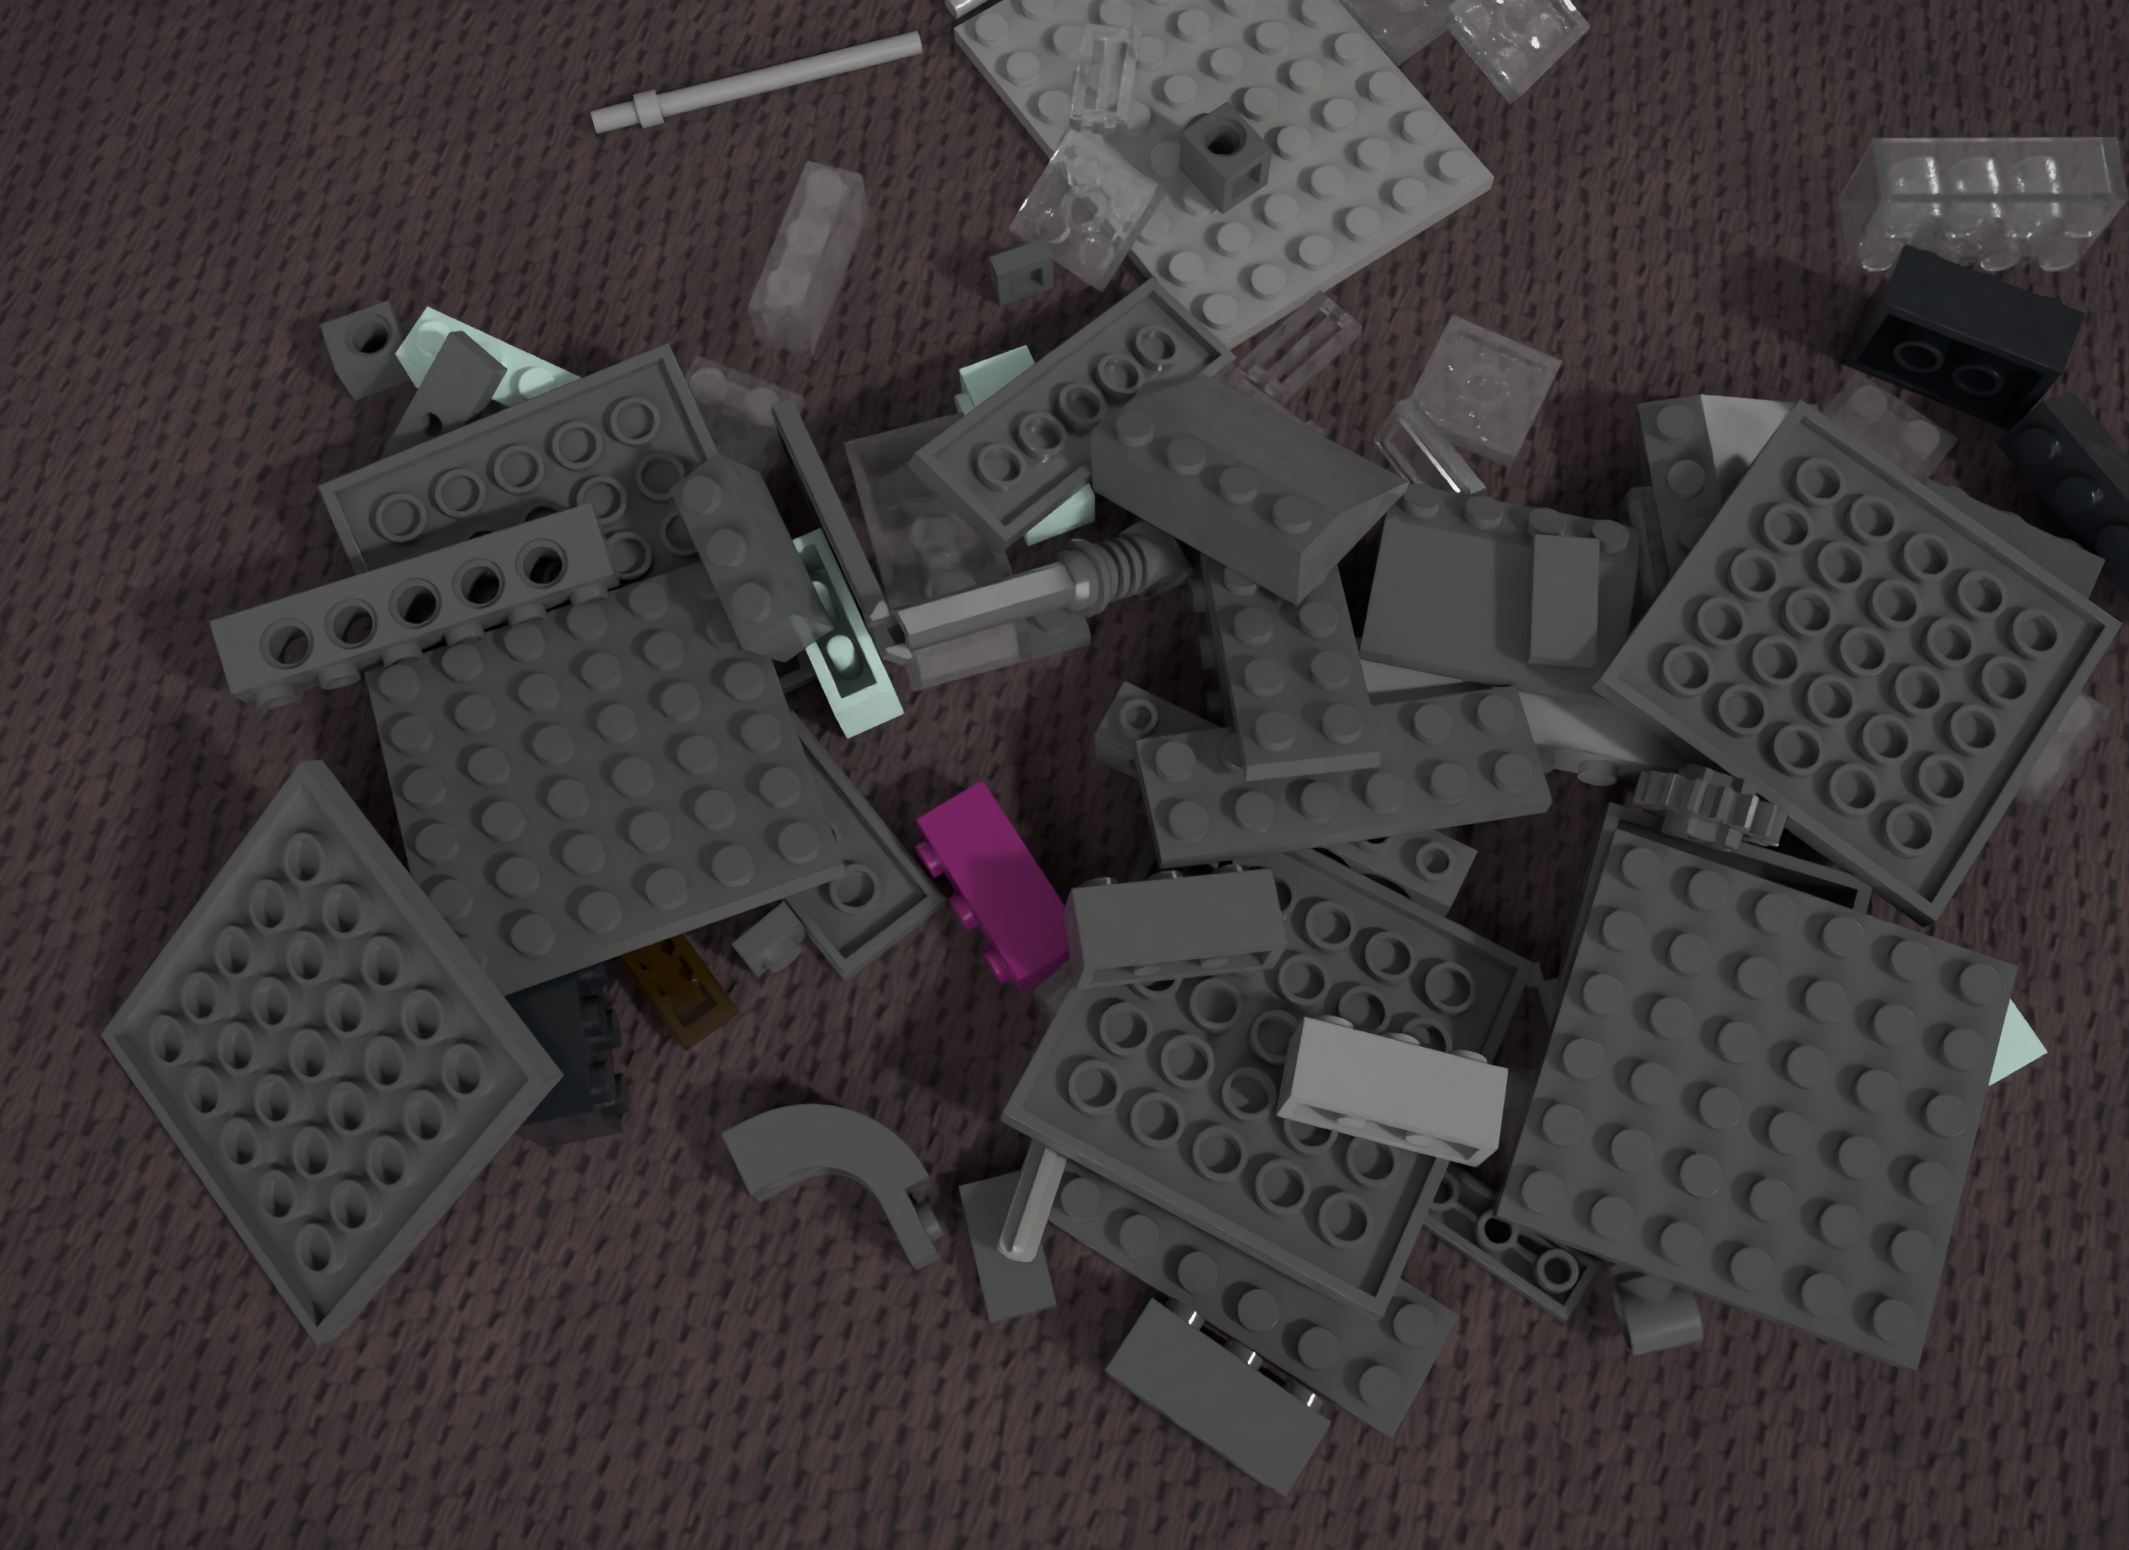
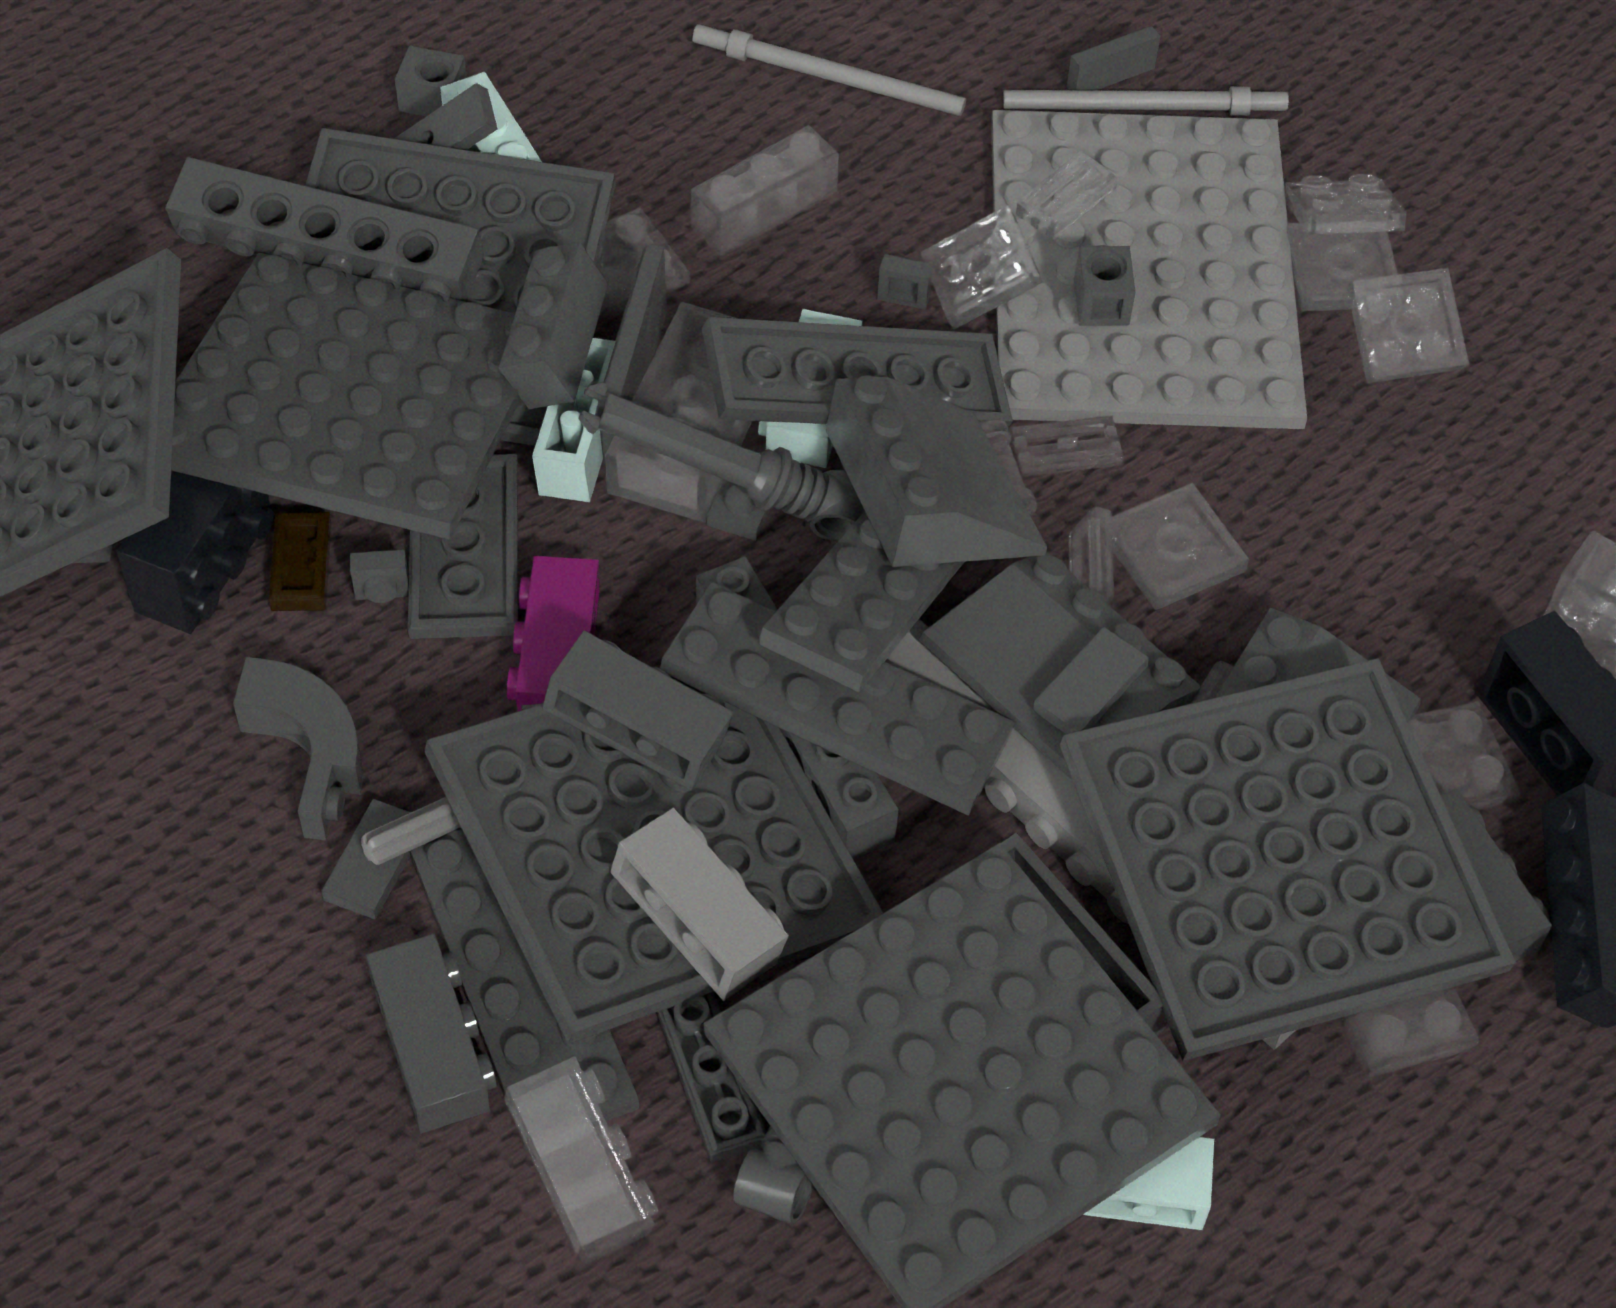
camera: 30 degrees right, 15 degrees down
dark grey gear [1632,764,1788,853] -> none
none -> clear brick [504,1056,658,1267]

